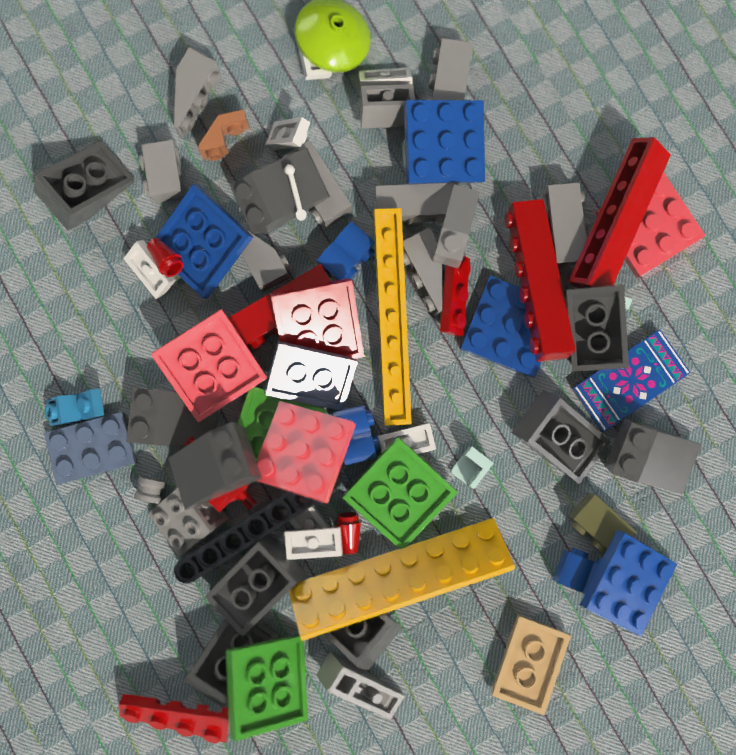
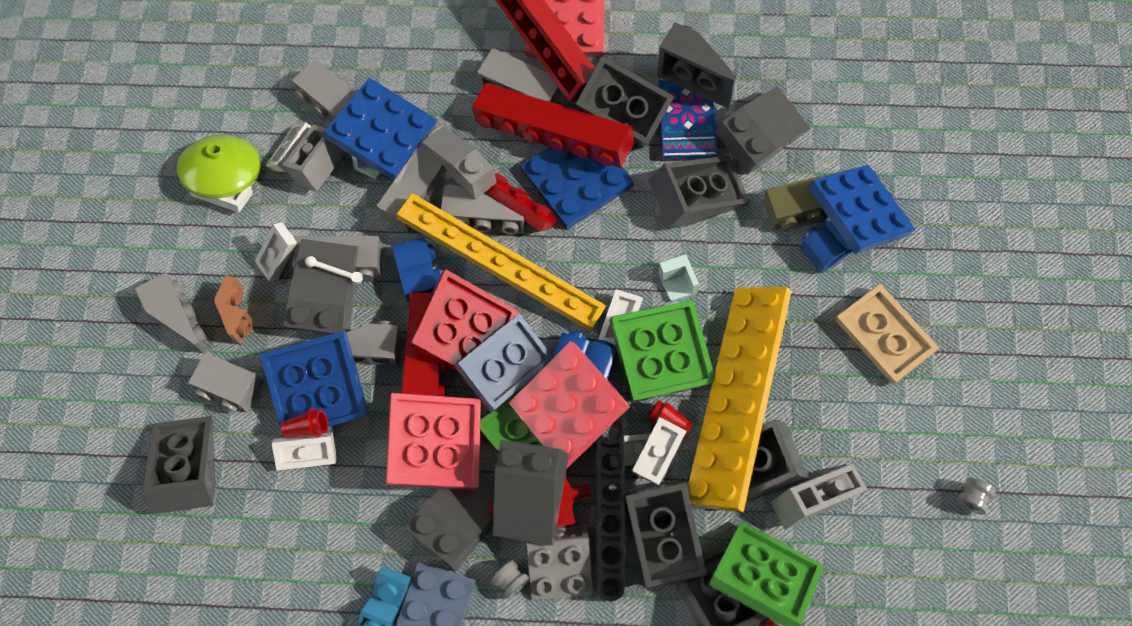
camera: 50 degrees left, 15 degrees down
none -> dark grey slope [657,22,737,109]

